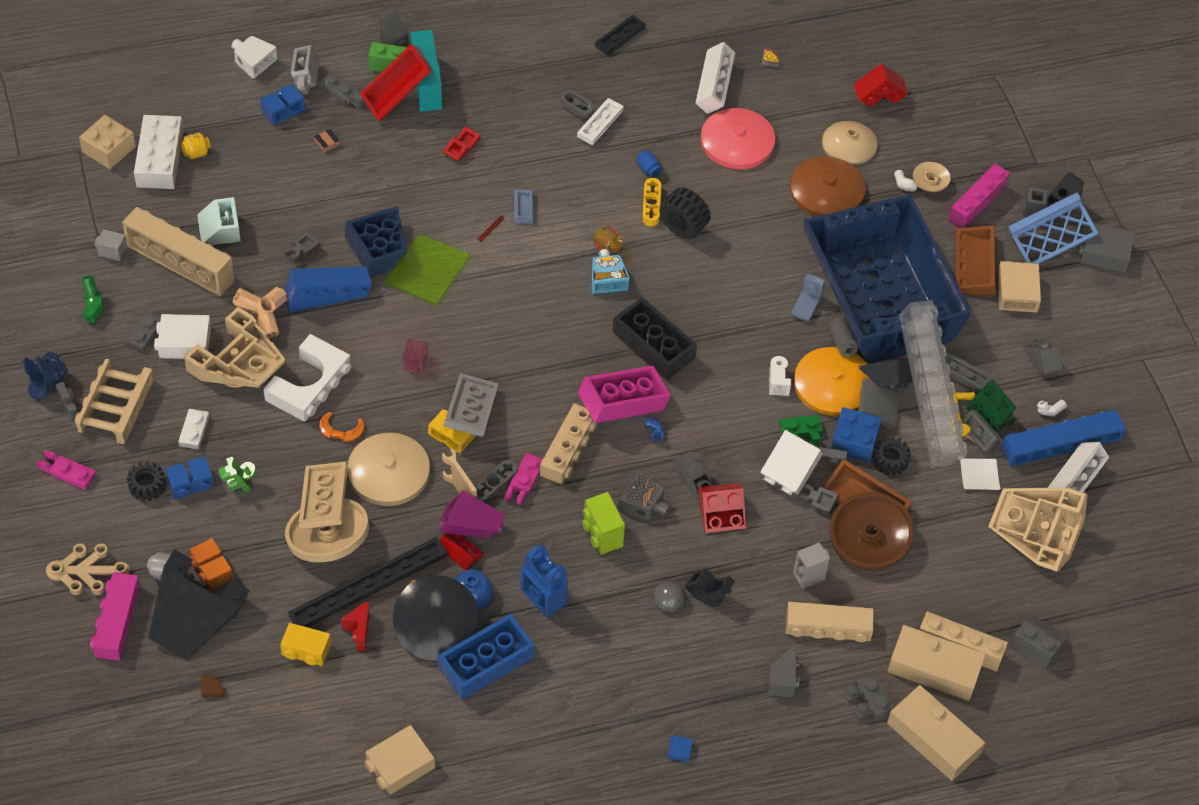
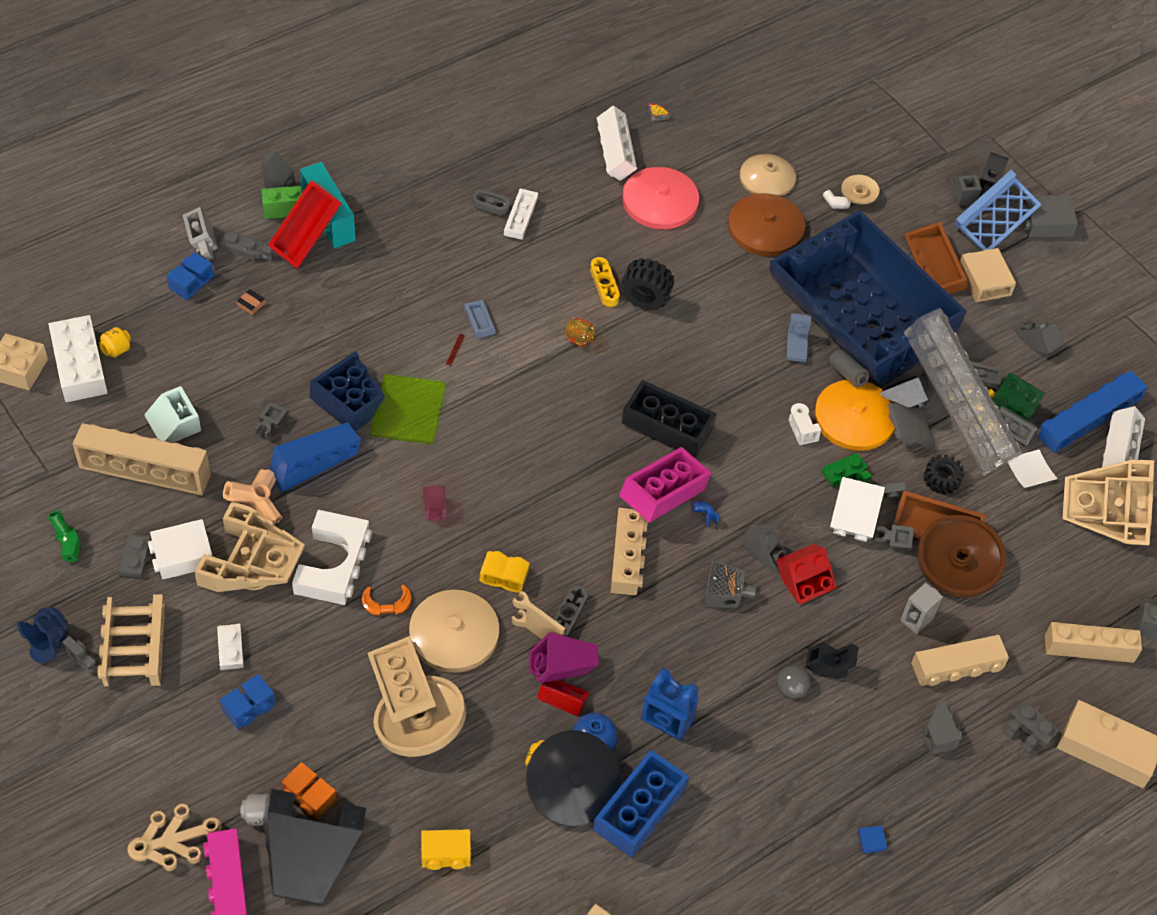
camera: 20 degrees left, 0 degrees up
dark pink hinge [36,450,96,490] -> none
light grey brick [95,229,127,261] -> none
black tyre [127,461,166,501] -> none
bright green hips [219,457,256,492] -> none
white torso [231,36,277,79] -> none
black plate [288,537,447,628] -> none
red slope [341,602,370,650] -> none
red slope [442,127,481,161] -> none
light grey plate [444,373,498,437] -> none
dark pink hinge [504,453,543,506] -> none
lime brick [582,492,625,555] -> none
torso [591,249,629,294] -> none
black tile [595,15,646,56] -> none
blue brick [636,150,663,178] -> none
blue brick [831,407,882,463] -> none
red brick [853,63,909,107] -> none
tan brick [887,625,985,701] -> none
dark pink brick [948,164,1010,228] -> none
white arm [1037,400,1067,416] -> none

